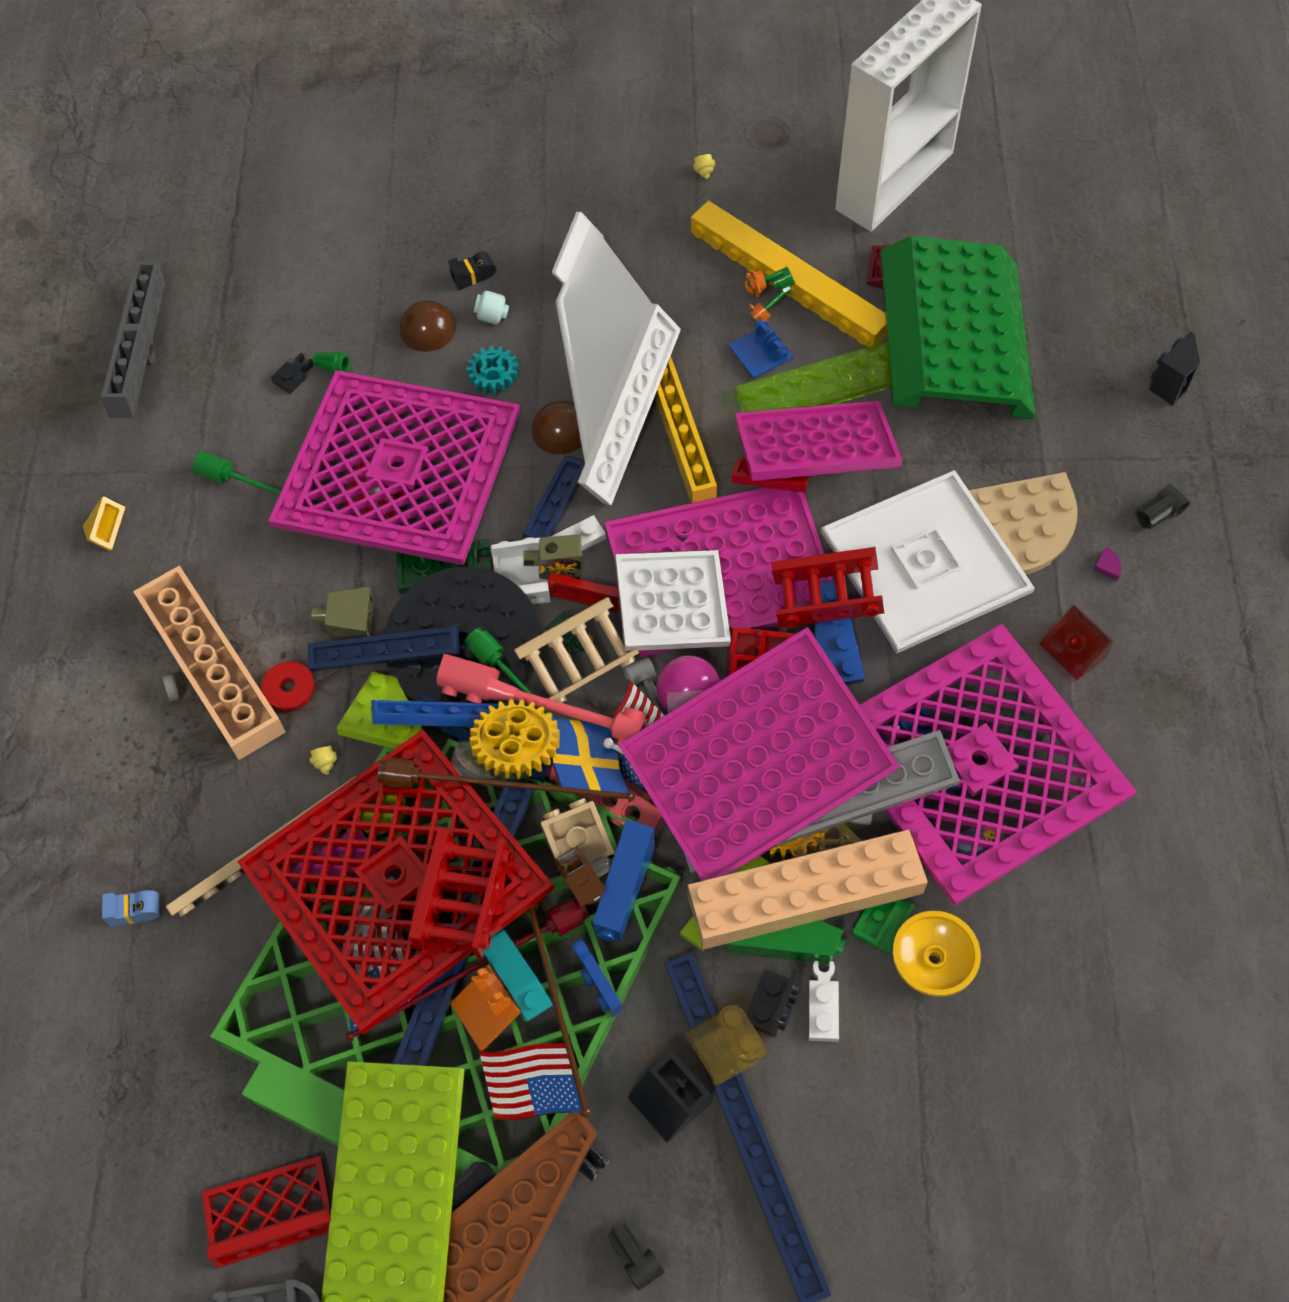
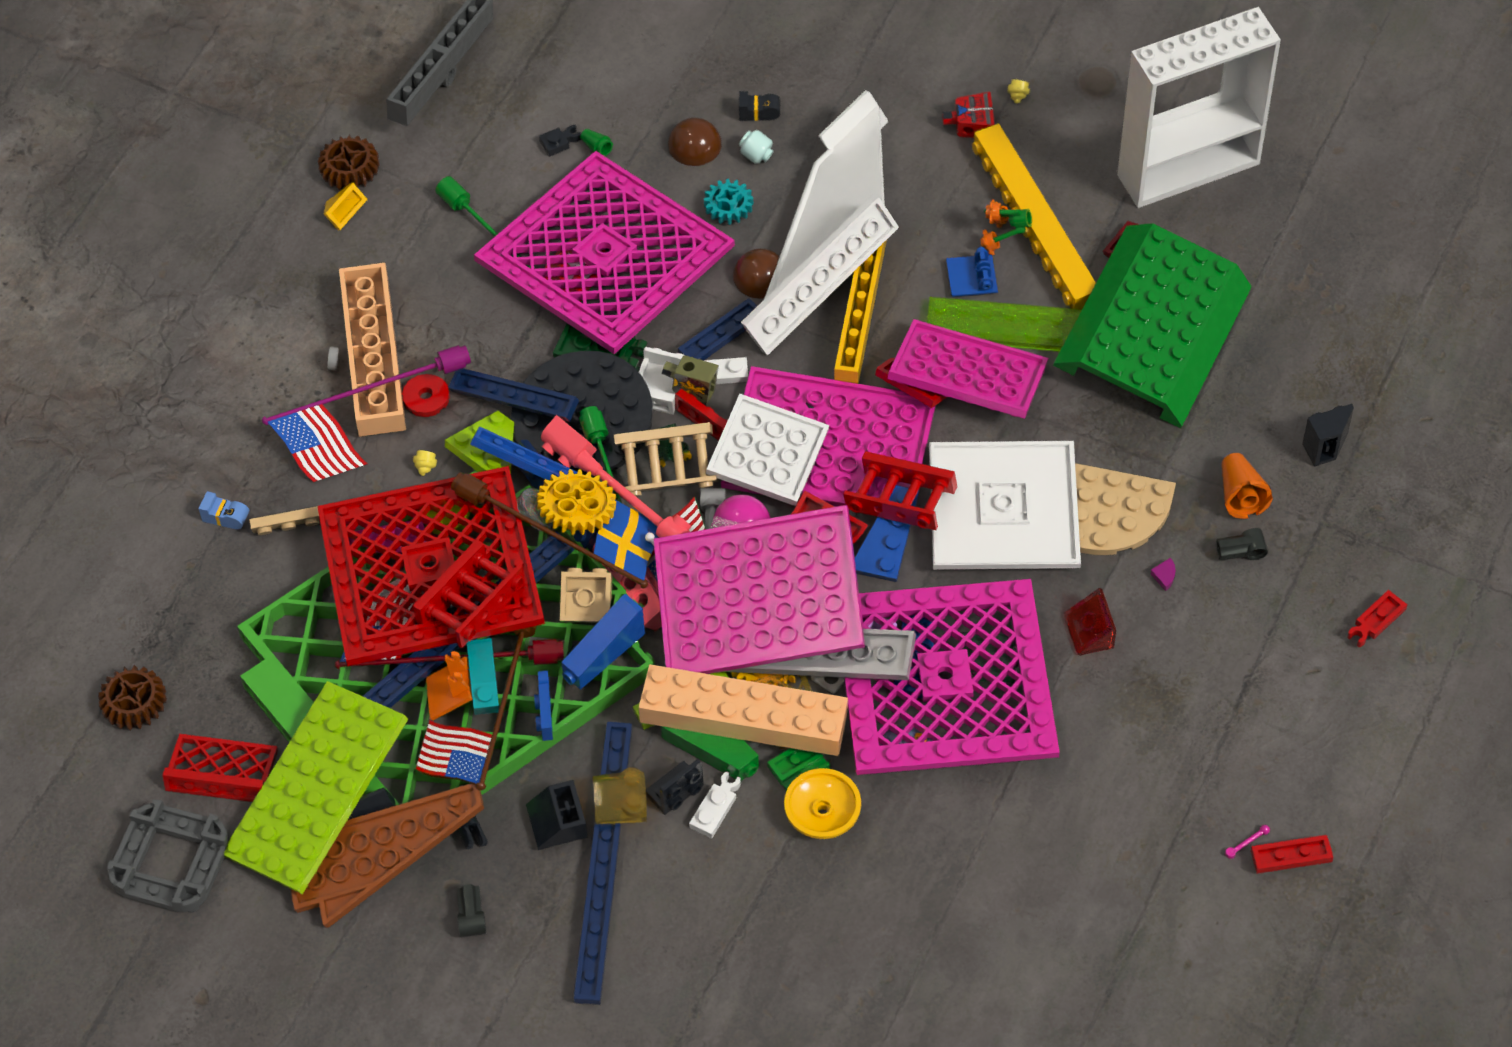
camera: 25 degrees right, 5 degrees down
olive torso [311,587,374,639] -> none
reddish brown piece [553,846,612,907] -> none
none -> reddish brown gear [98,665,167,731]
none -> flag [262,345,471,482]
none -> reddish brown gear [318,134,380,191]
none -> red torso [942,92,995,138]
none -> orange cone [1222,453,1273,519]

